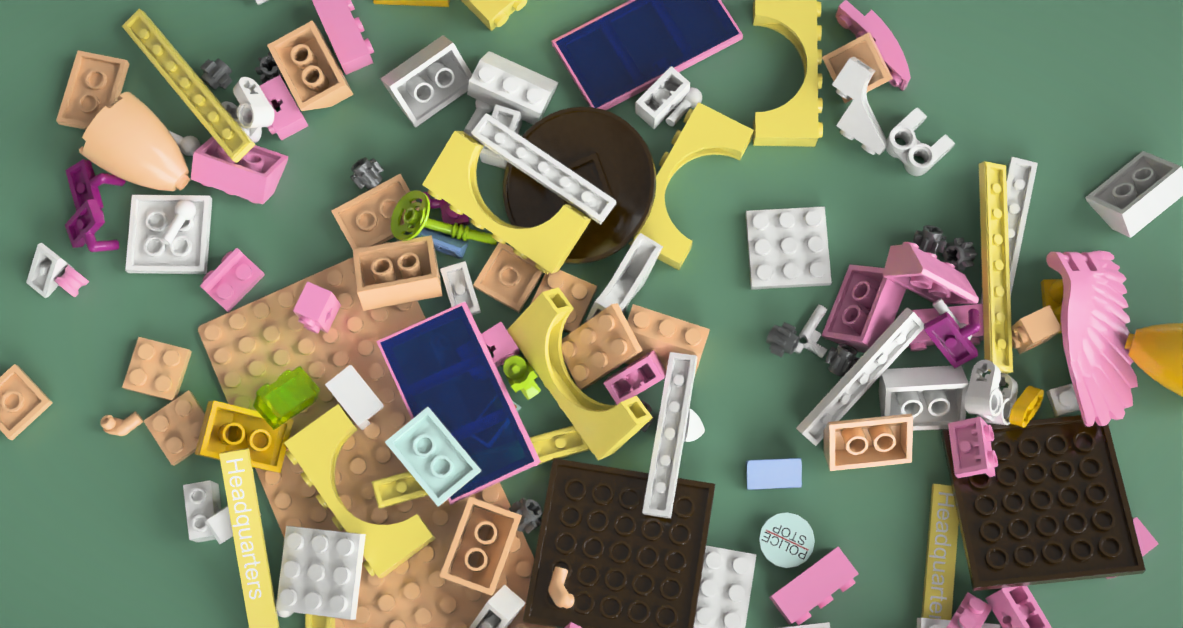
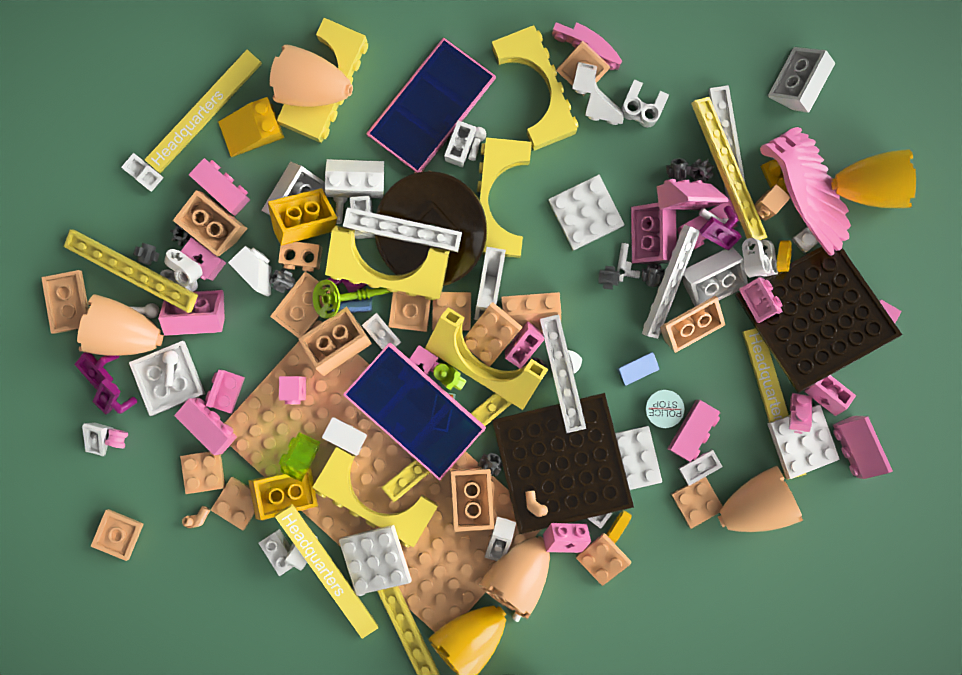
camera: 25 degrees left, 10 degrees up
light aqua plate [385,407,481,507] -> none
none -> bright pink brick [174,398,237,455]
none -> white slope [228,246,272,297]
none -> yellow slope [268,188,338,246]
none -> light nougat brick [278,242,322,272]

